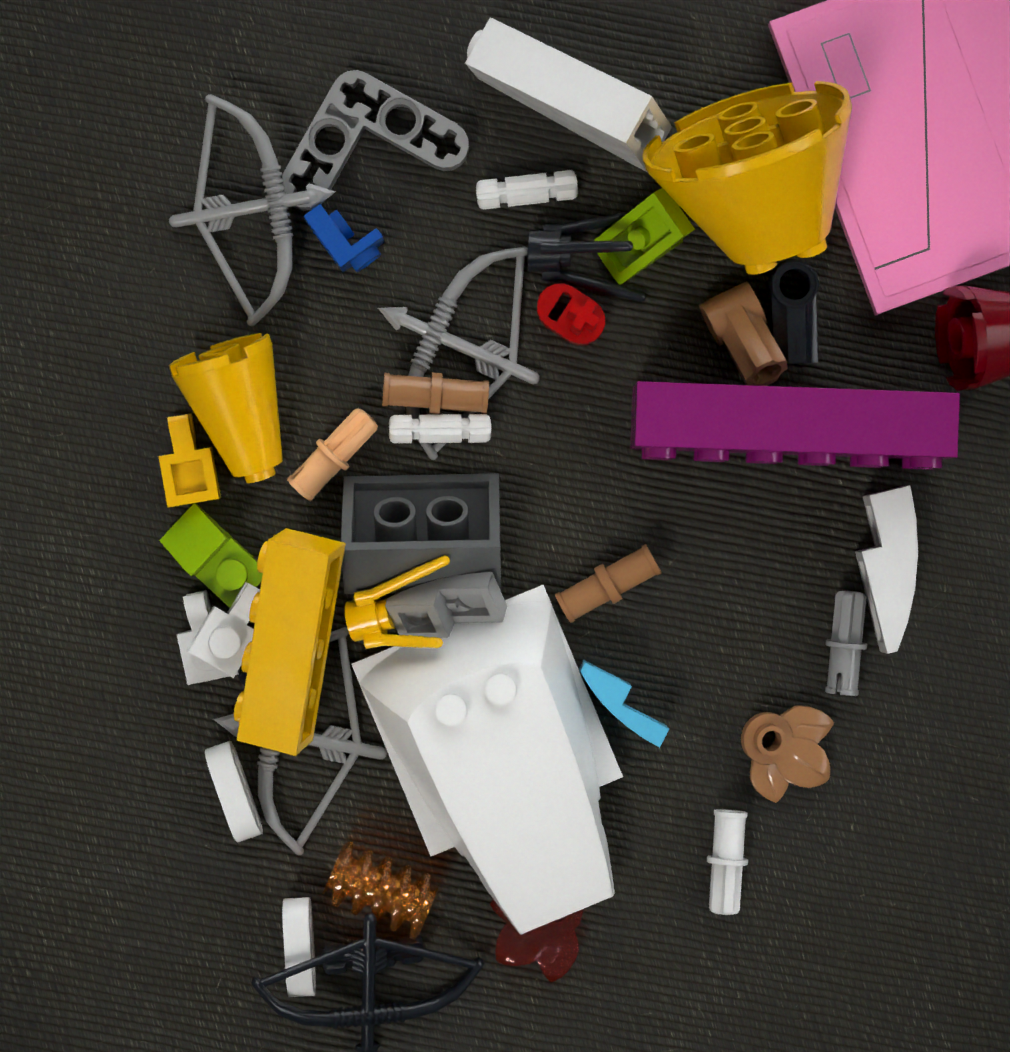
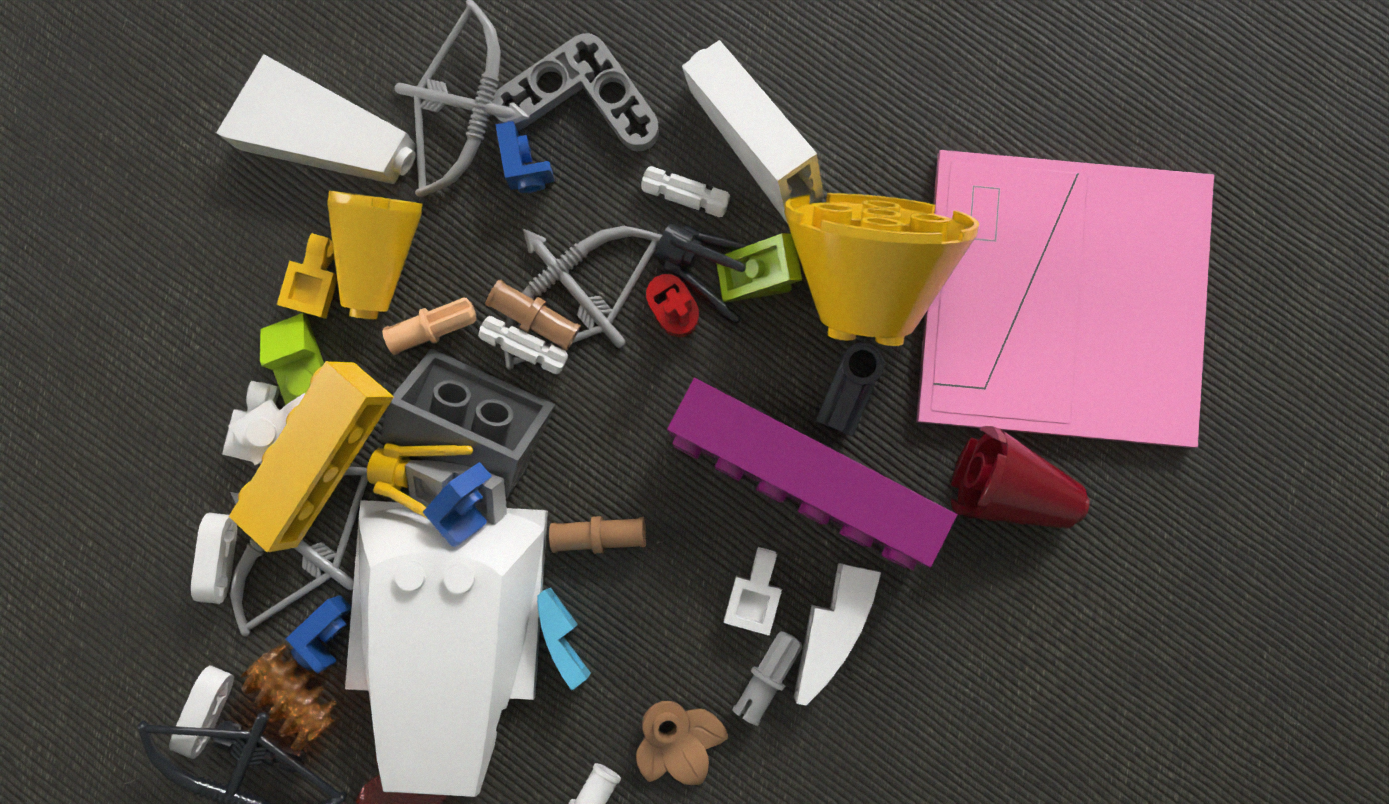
camera: 30 degrees right, 5 degrees down
medium nougat piece [699,281,788,386] -> none
none -> white slope [216,54,416,184]
none -> blue bracket [285,595,352,673]
none -> blue bracket [423,462,492,547]
none -> white plate [724,547,782,635]

